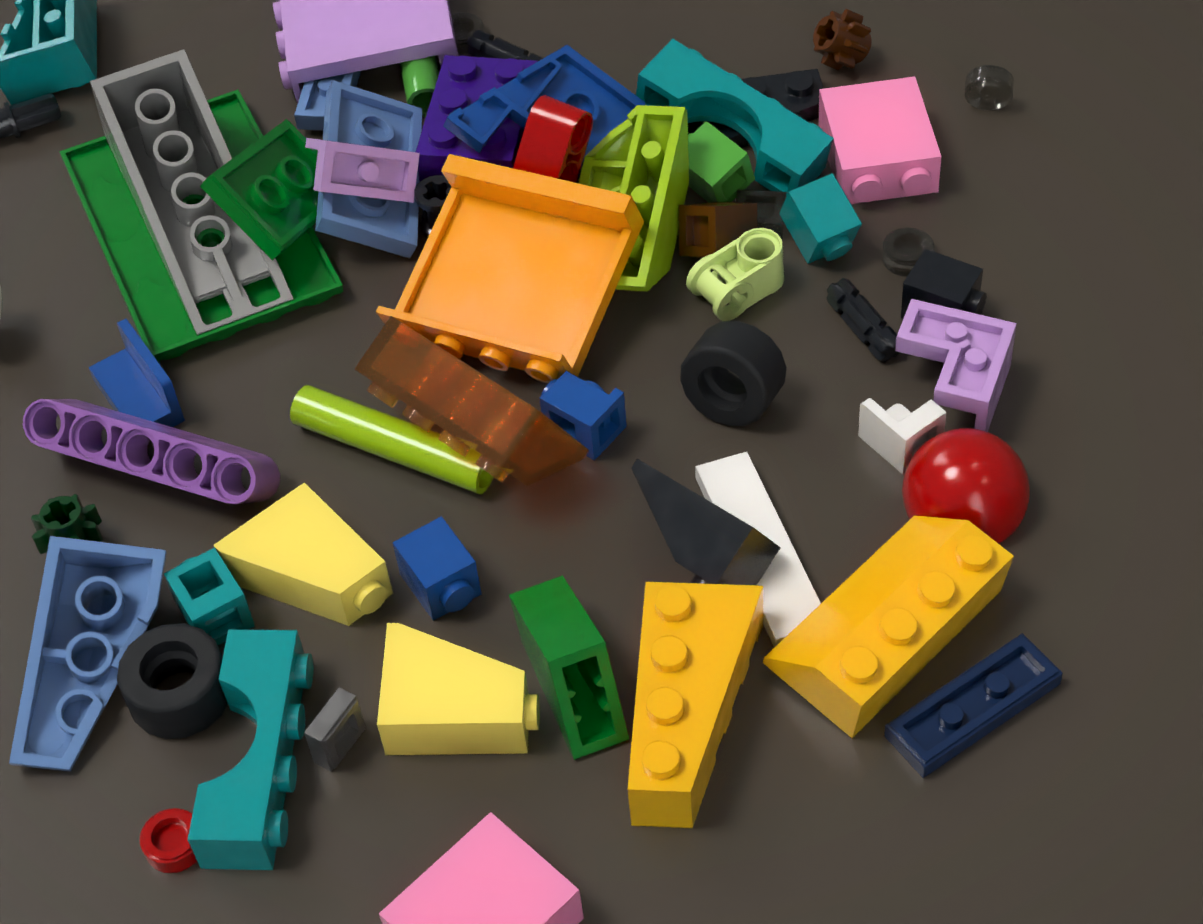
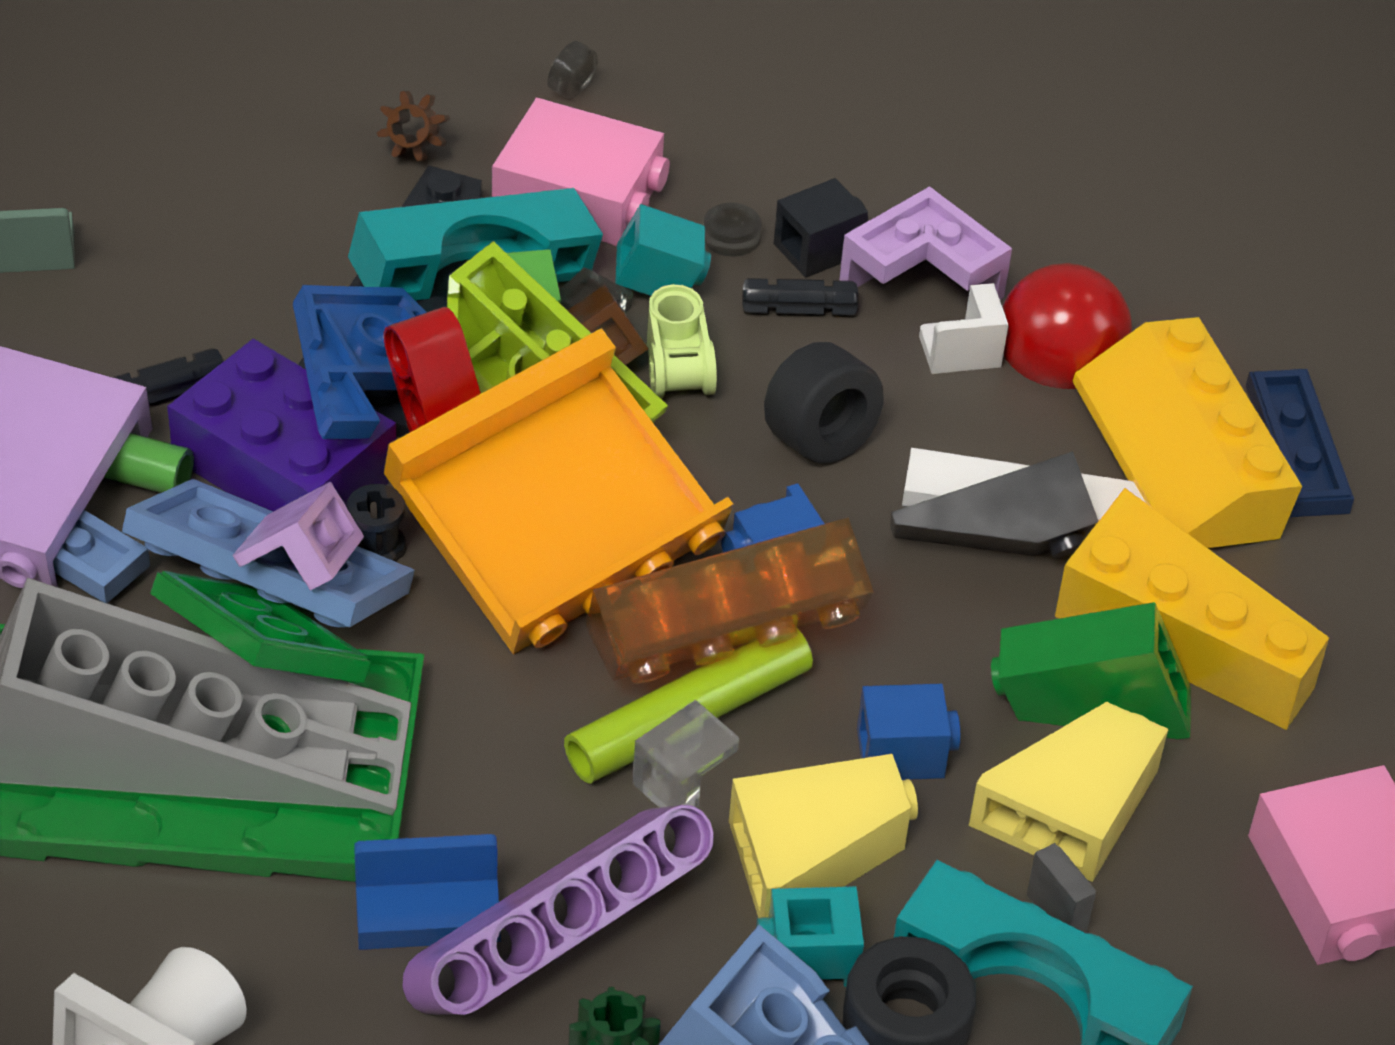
camera: 70 degrees left, 5 degrees down
none -> clear panel [633,700,739,809]

